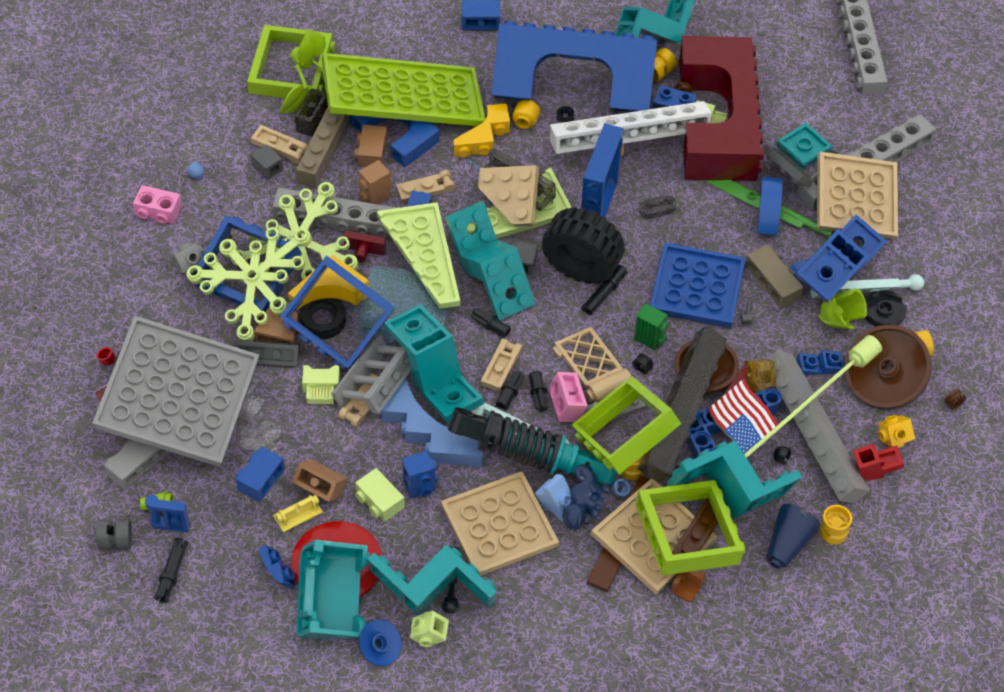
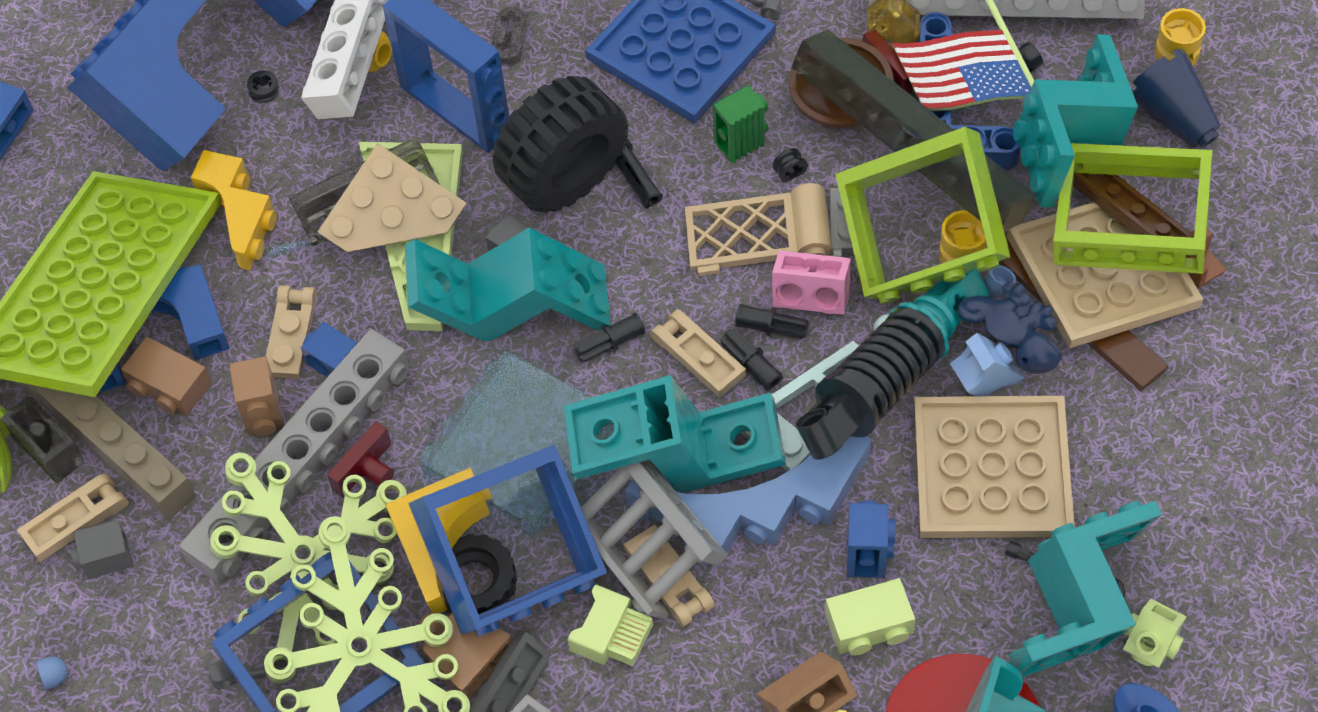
camera: 60 degrees left, 5 degrees up
yellowish green wing [377,202,460,309] -> none
yellow head [512,100,540,129] -> none

